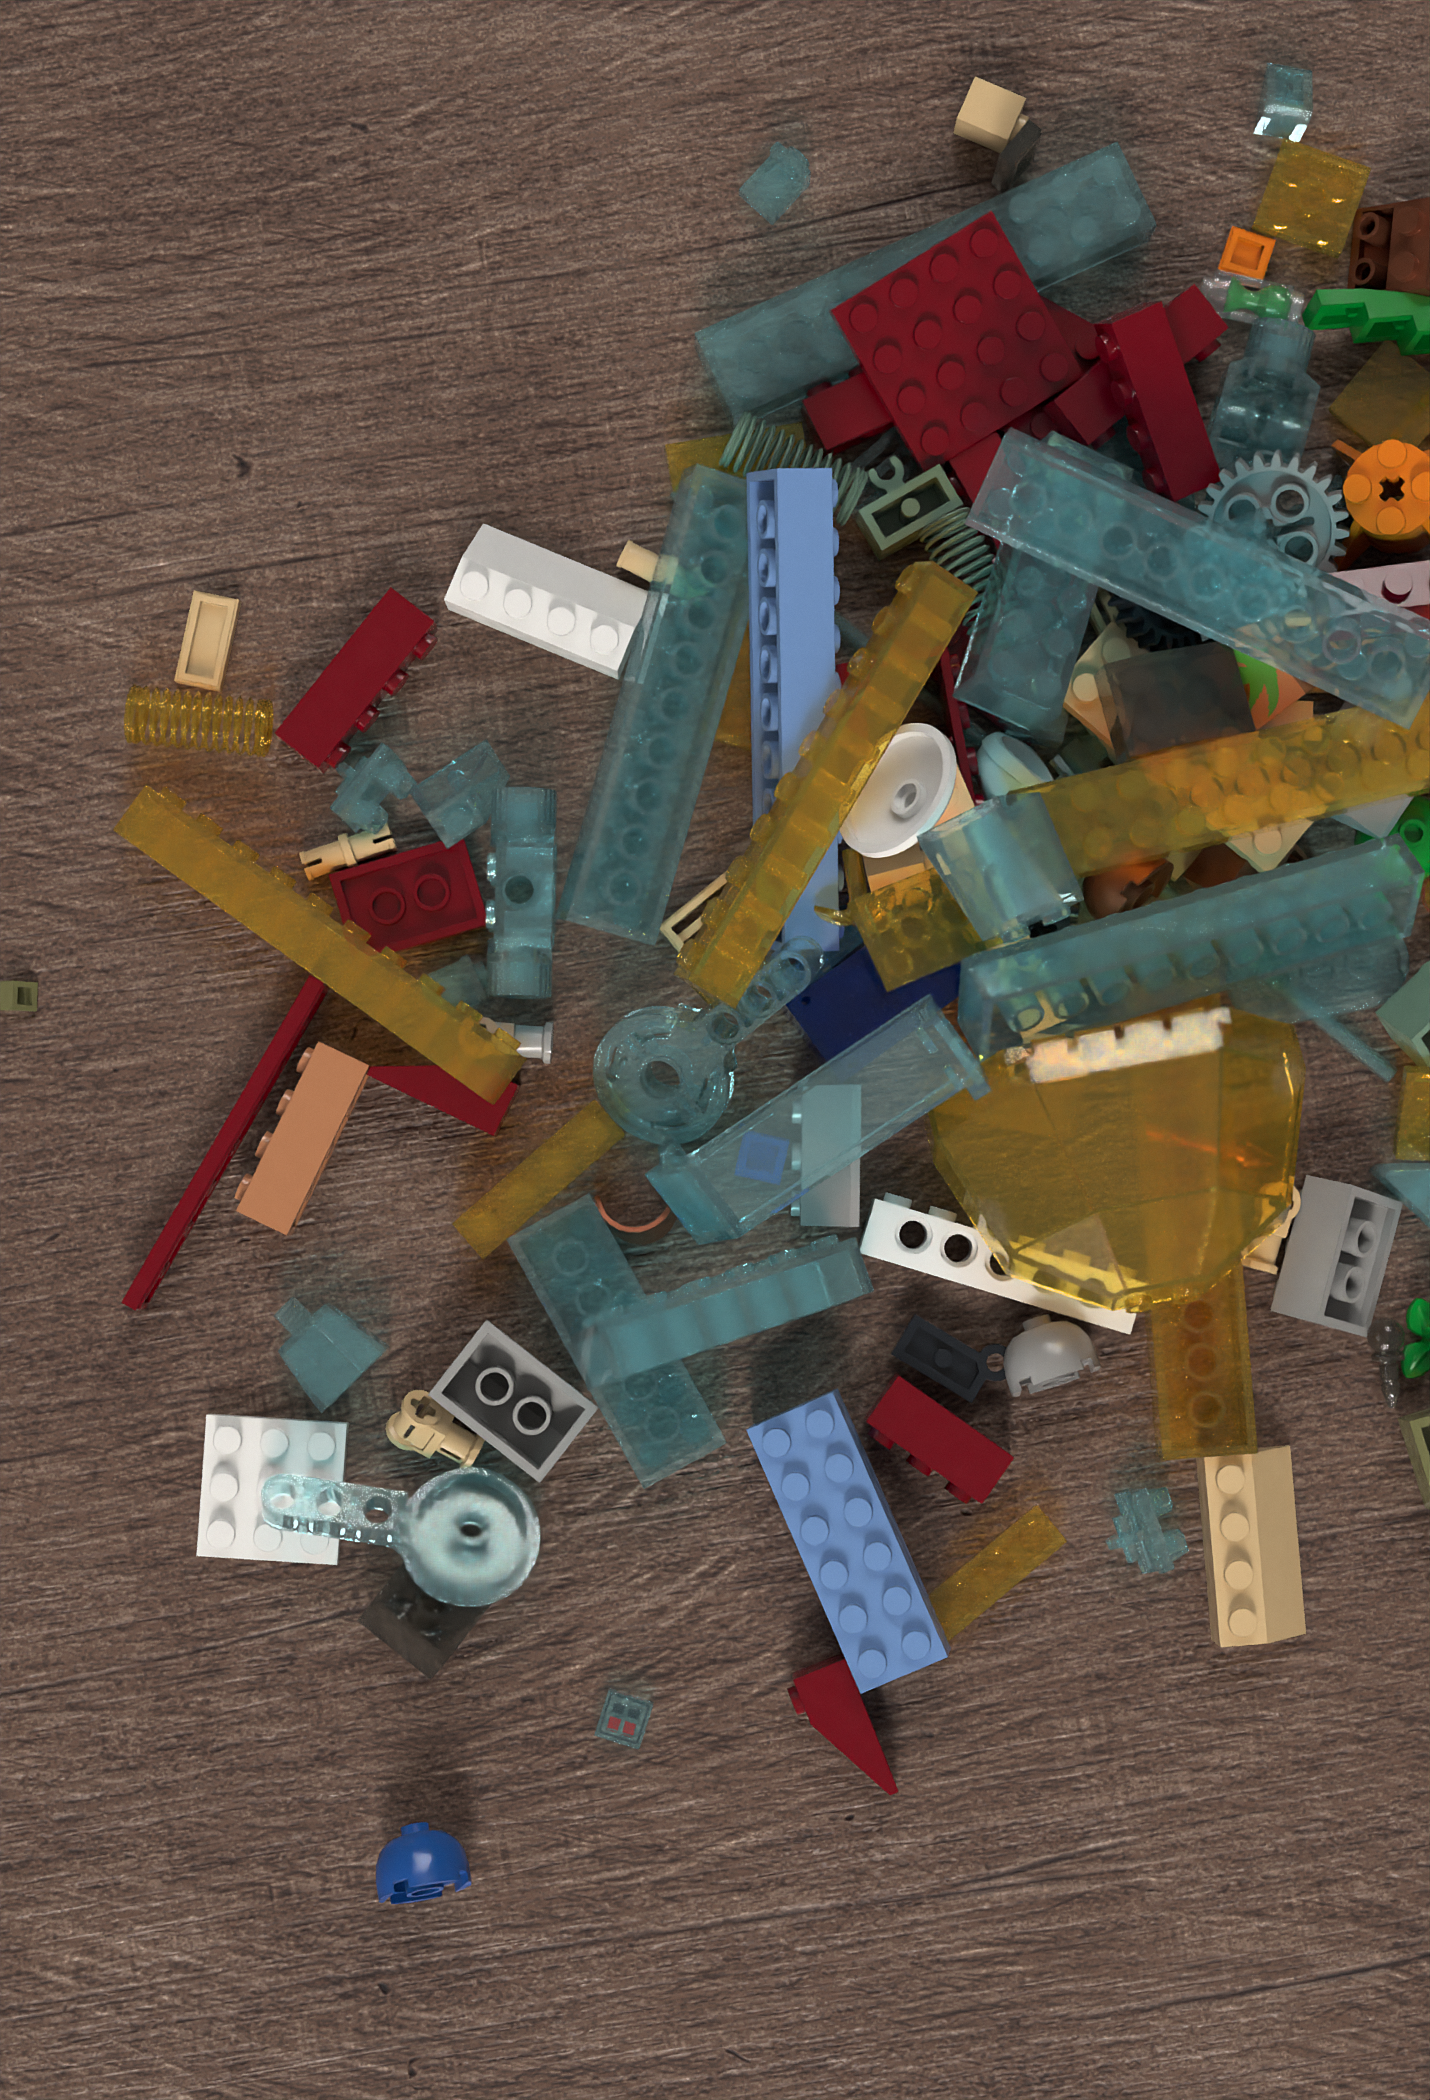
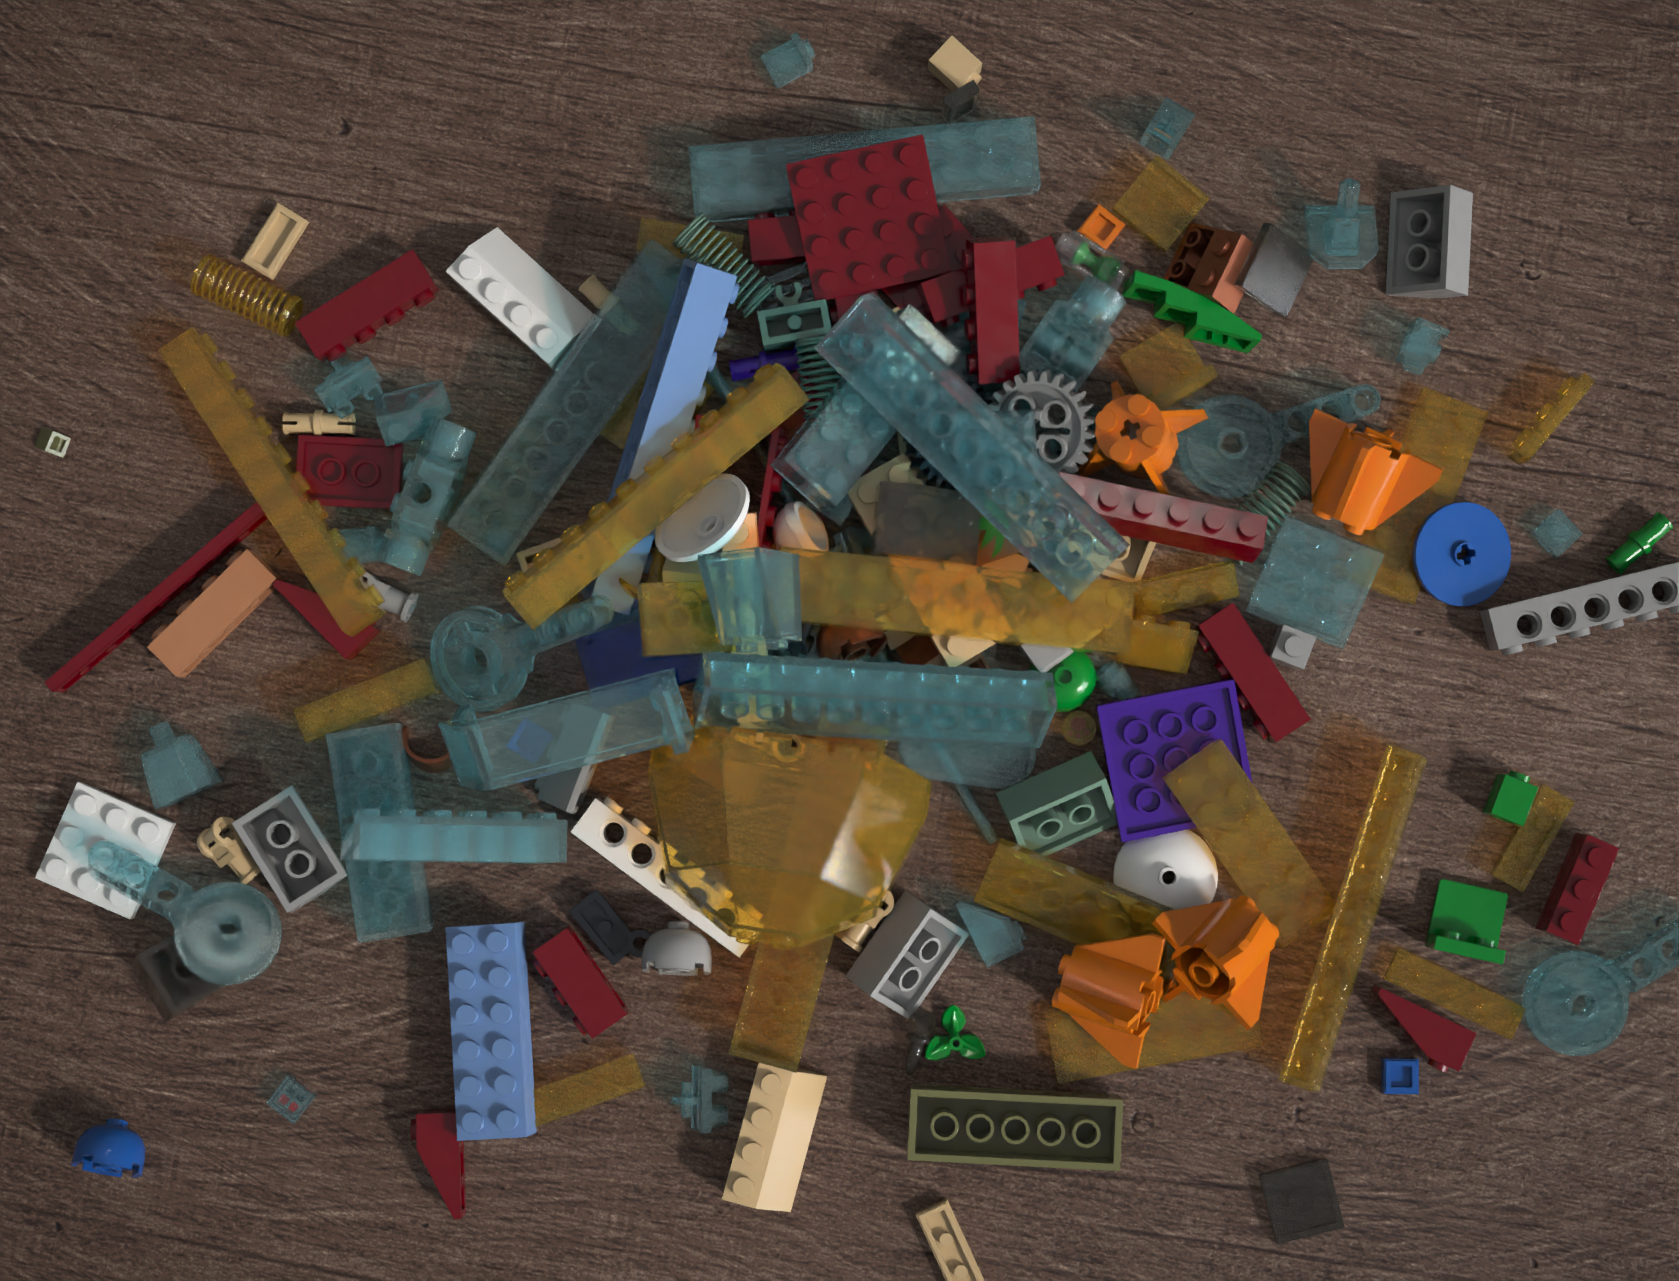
camera: 25 degrees right, 0 degrees up
none -> dark purple pin [729,348,800,382]

